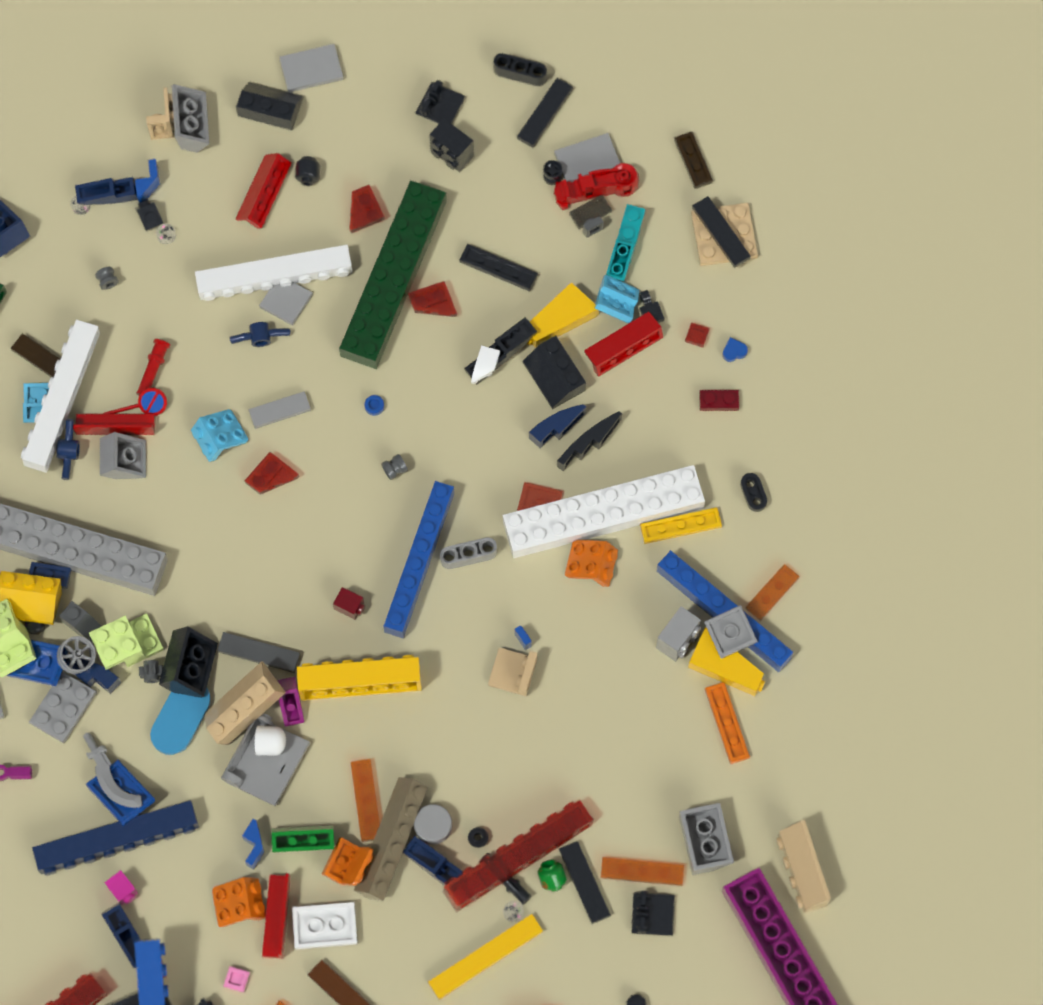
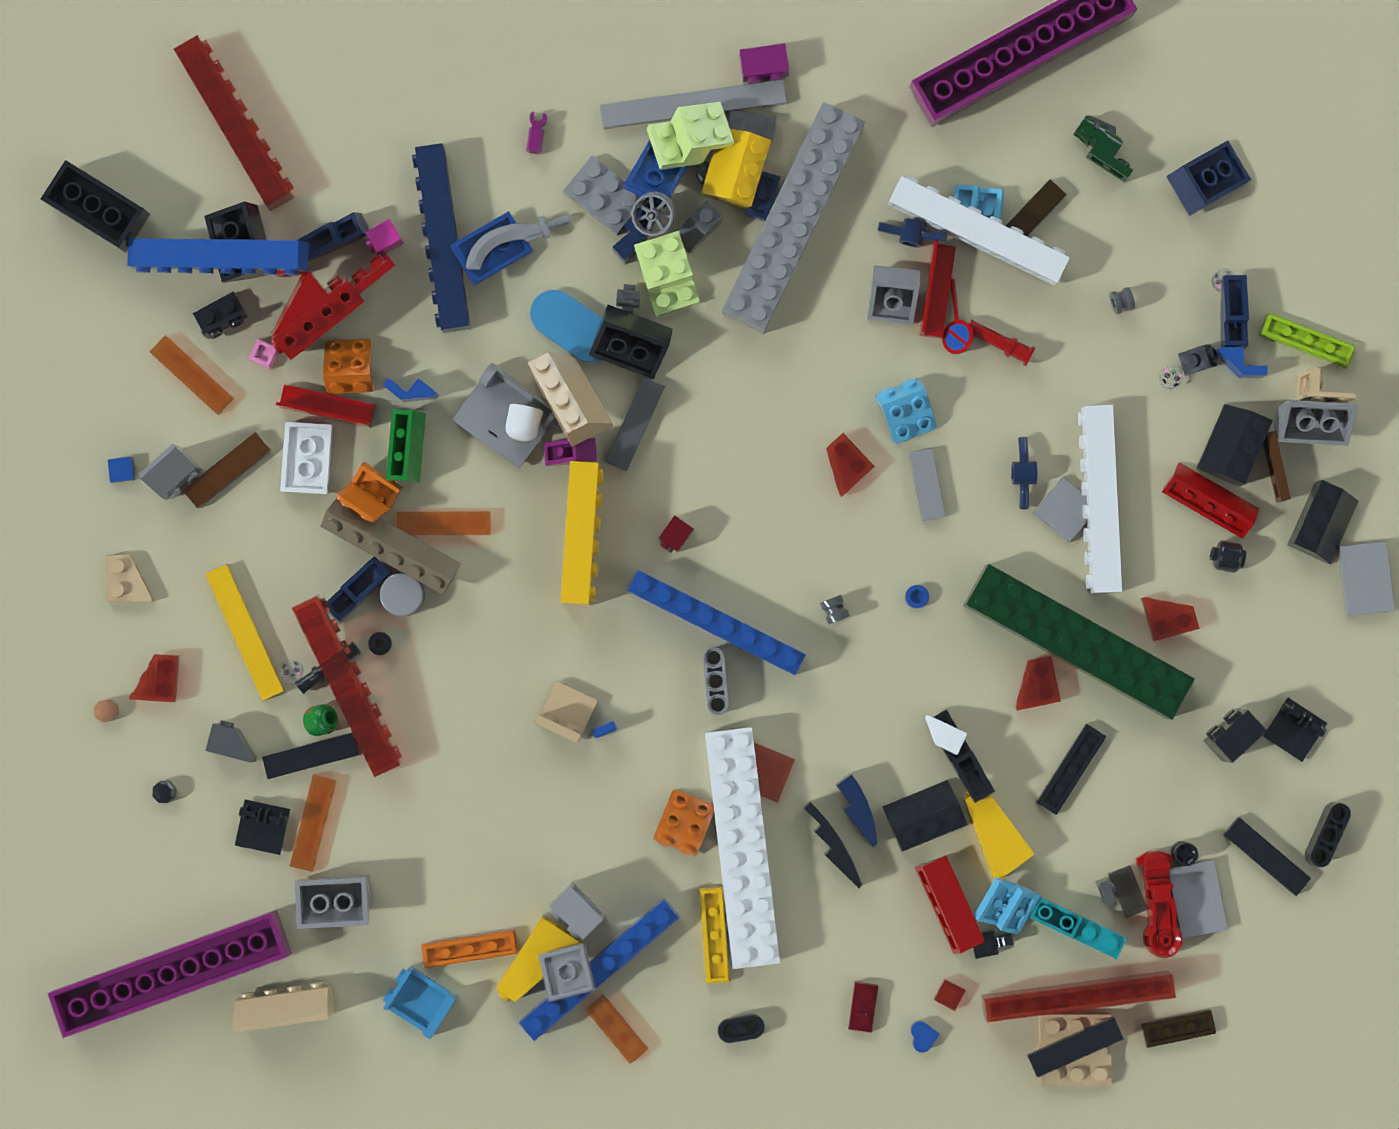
camera: 100 degrees right, 15 degrees up
none -> dark grey slope [205,720,256,763]
none -> red wedge [271,253,396,360]
none -> dark azure panel [383,966,458,1039]
none -> clear red brick [981,971,1176,1022]
none -> black slope [1196,404,1273,486]
none -> lime tile [1259,313,1356,369]
none -> reddish brown tile [1263,431,1291,503]

